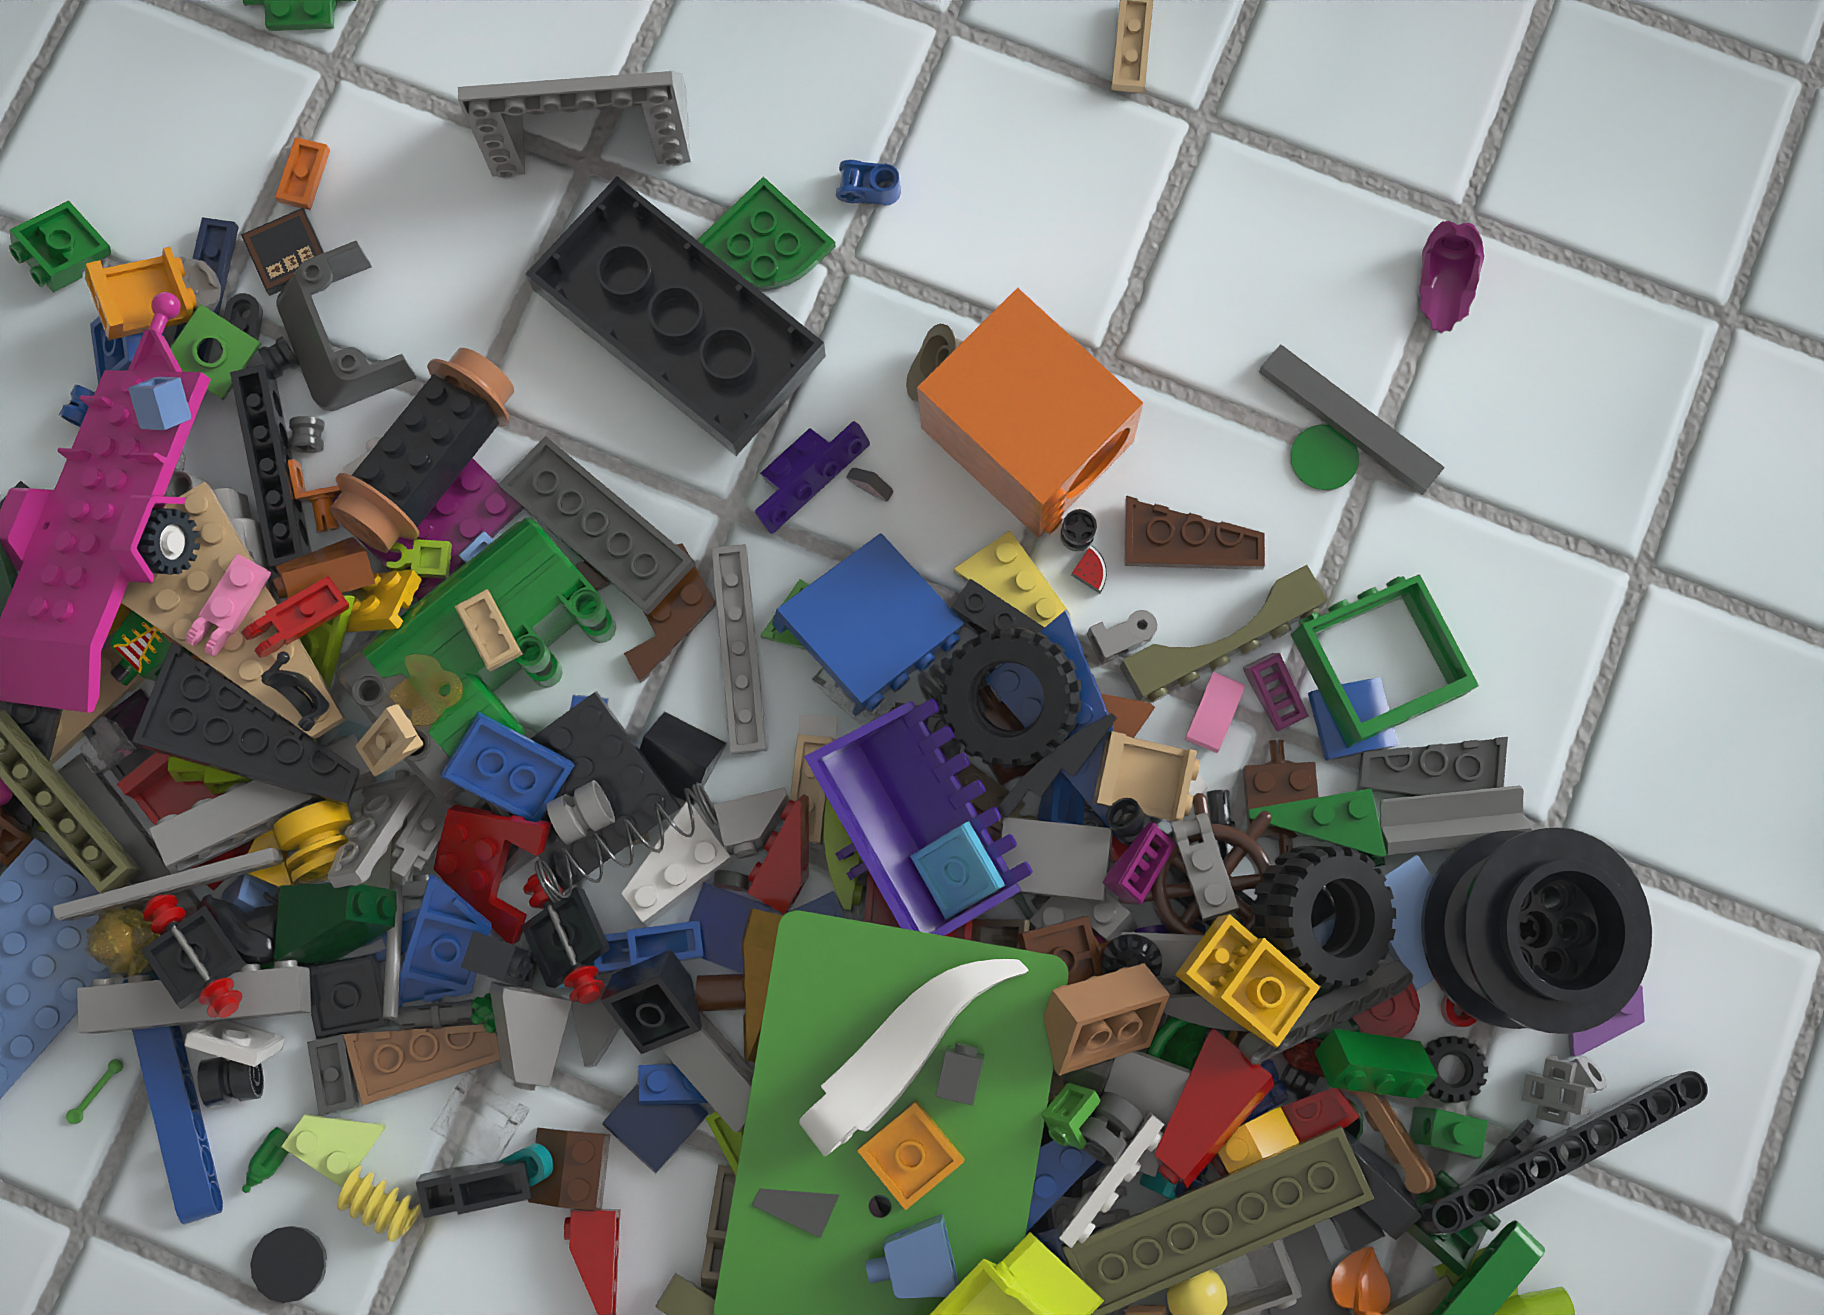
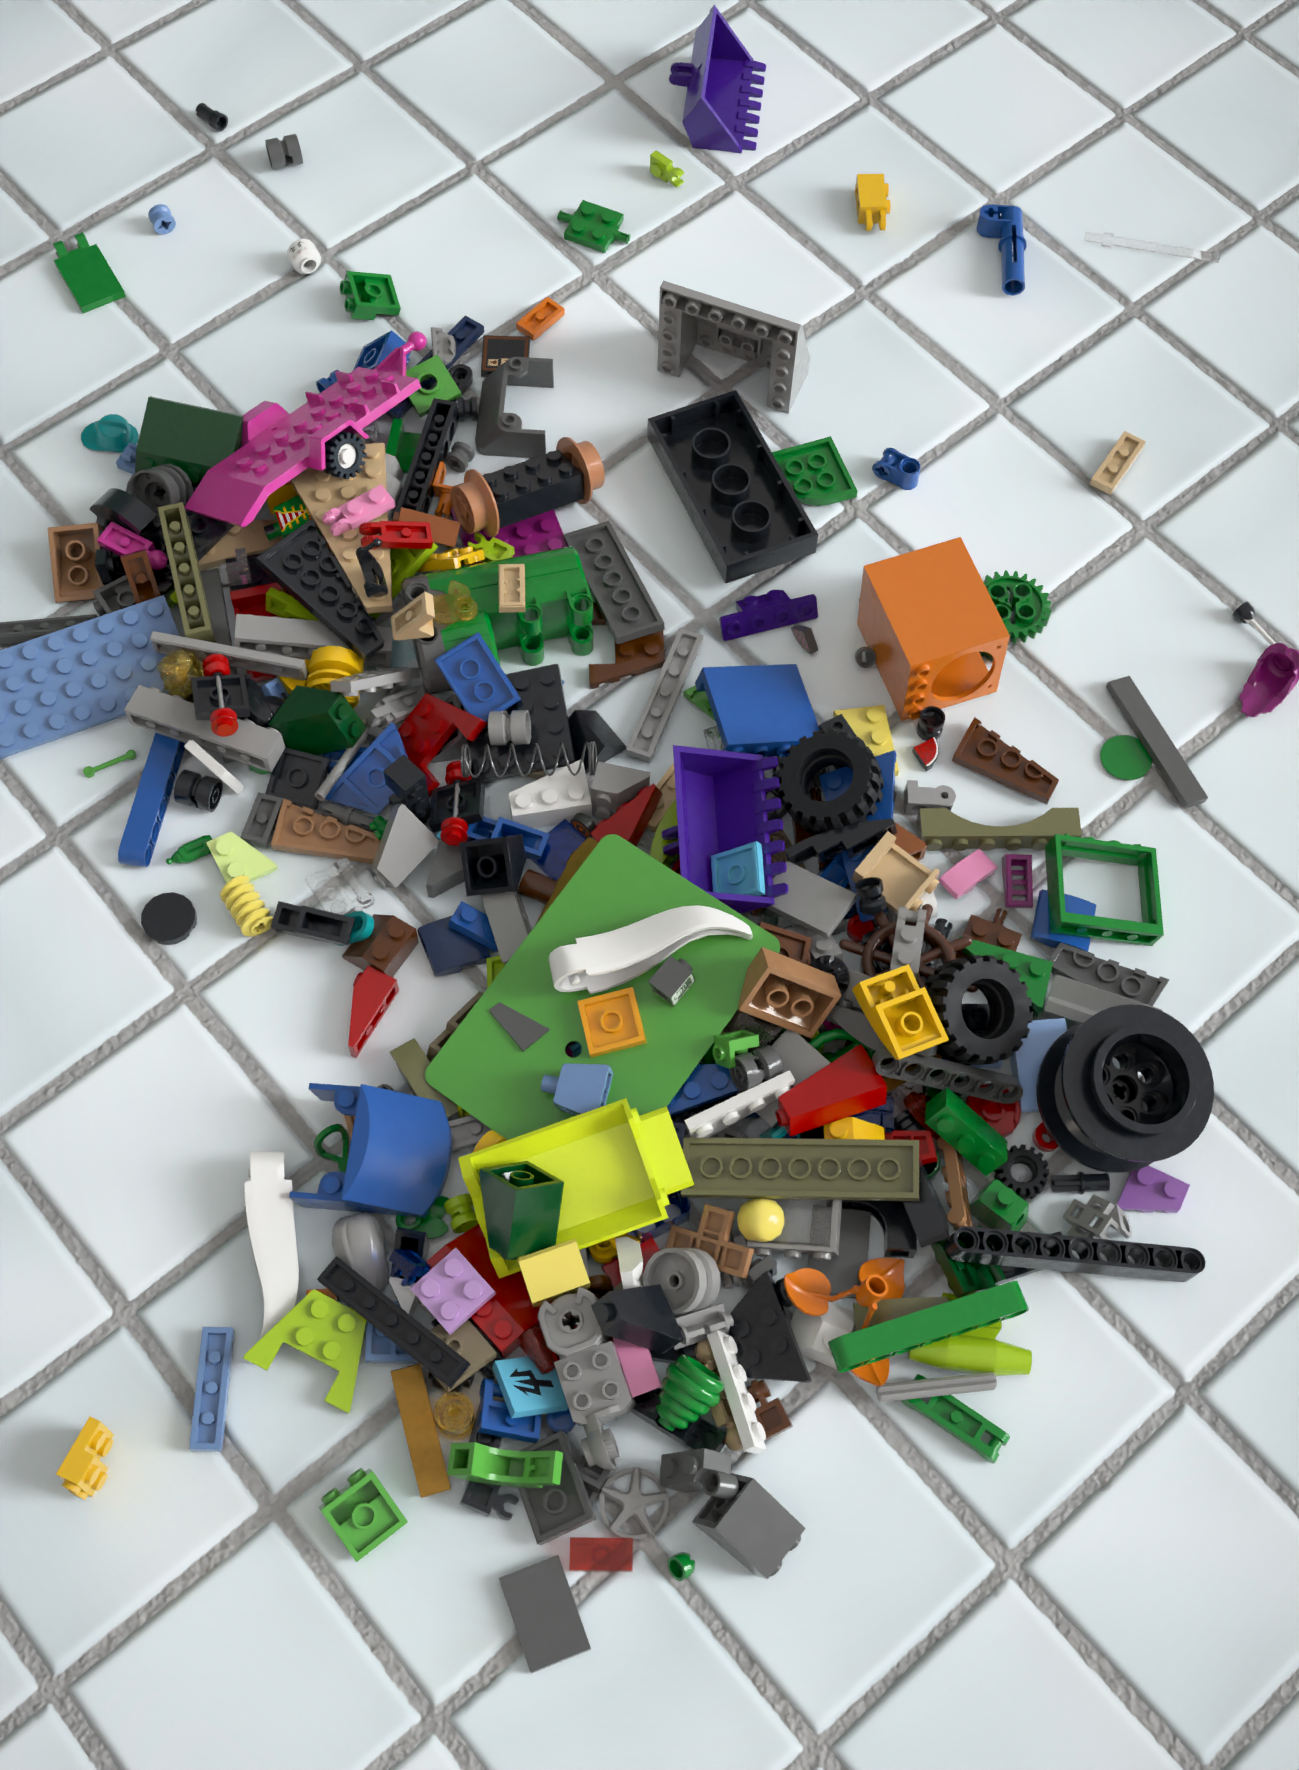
camera: 25 degrees right, 15 degrees down
light orange panel [85,247,197,340] -> none
medium blue panel [128,377,191,430] -> none
magenta slope [1102,822,1176,905] -> none
none -> green panel [385,418,421,474]
none -> dark grey hinge [855,647,876,668]
none -> green gear [983,570,1052,644]
none -> black axle [1050,1171,1110,1195]
none -> black hinge [1232,601,1275,645]

